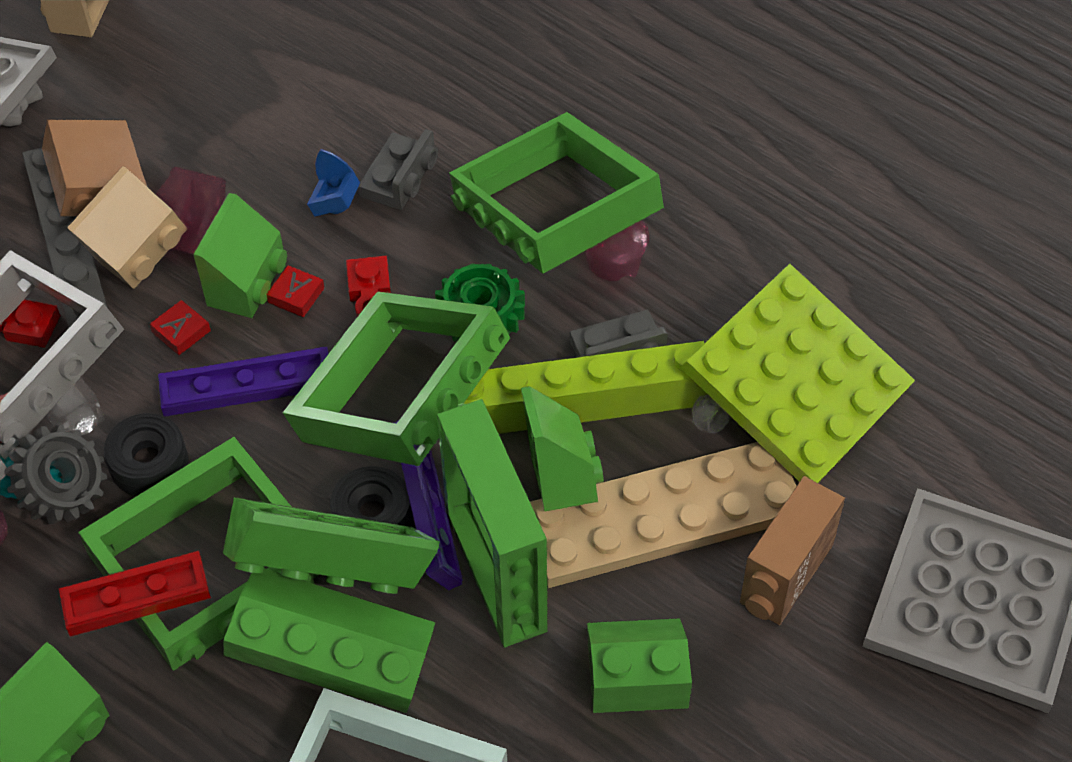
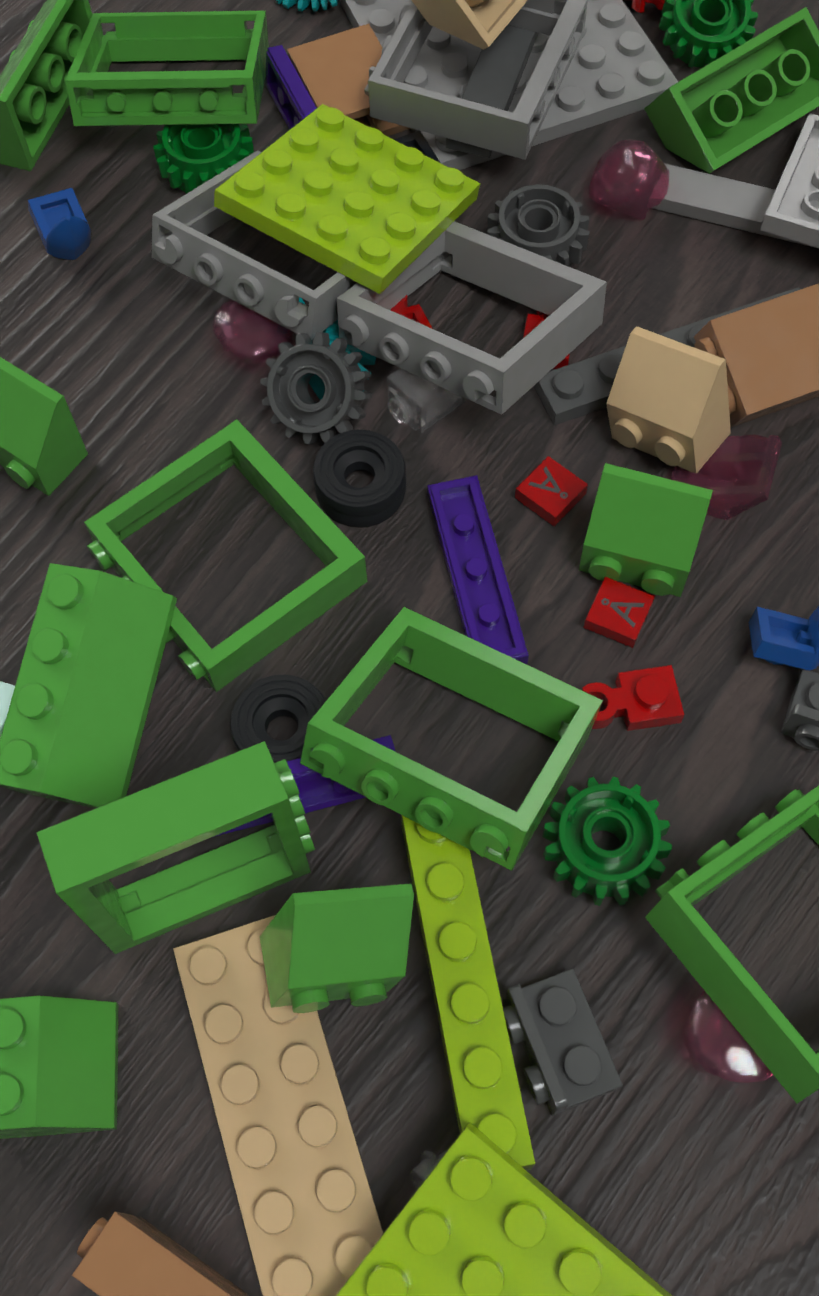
camera: 90 degrees right, 10 degrees up
red tile [59,551,211,637] -> none
bright green slope [223,498,440,594] -> none

